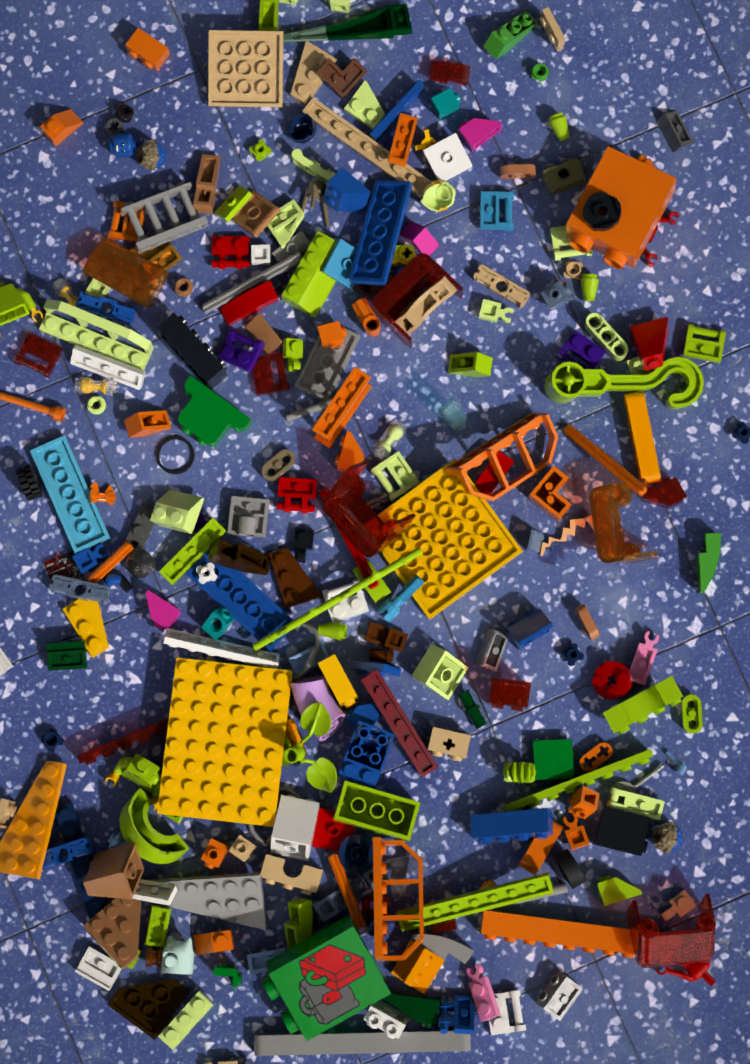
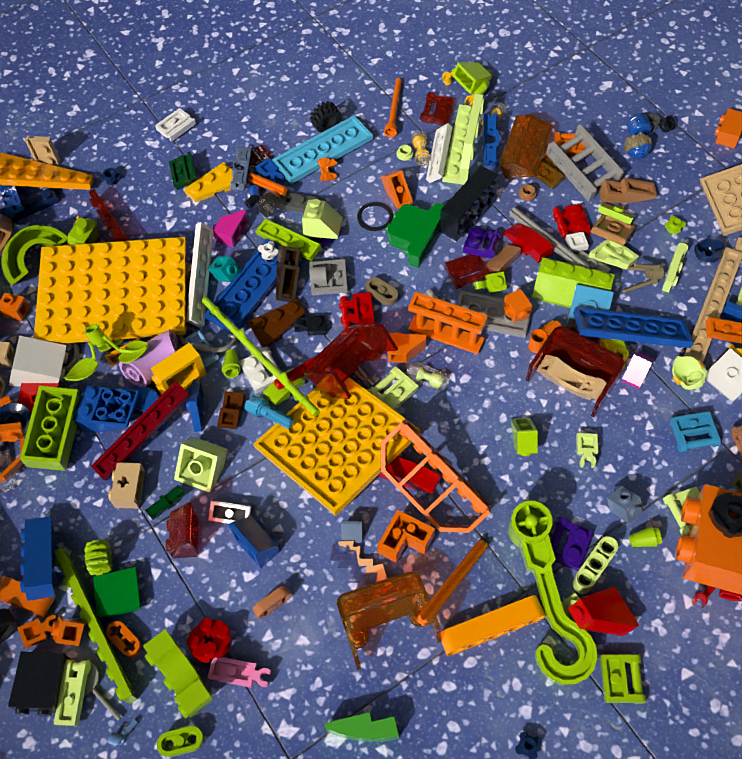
camera: 75 degrees right, 20 degrees down
orange slope [40,109,83,147] -> none
yellowish green plate [85,276,111,298] -> none
tan brick [229,835,257,862] -> none
blue slope [323,167,371,212] -> none
reddish brown pin [369,648,394,663] -> none
clear light blue slope [438,396,468,433] -> none
tan piece [473,264,530,308] -> none
dark blue plate [561,643,584,666] -> none
tan plate [563,261,583,280] -> none
clear red slope [640,477,687,509] -> none
dark tan piece [651,821,683,853] -> none

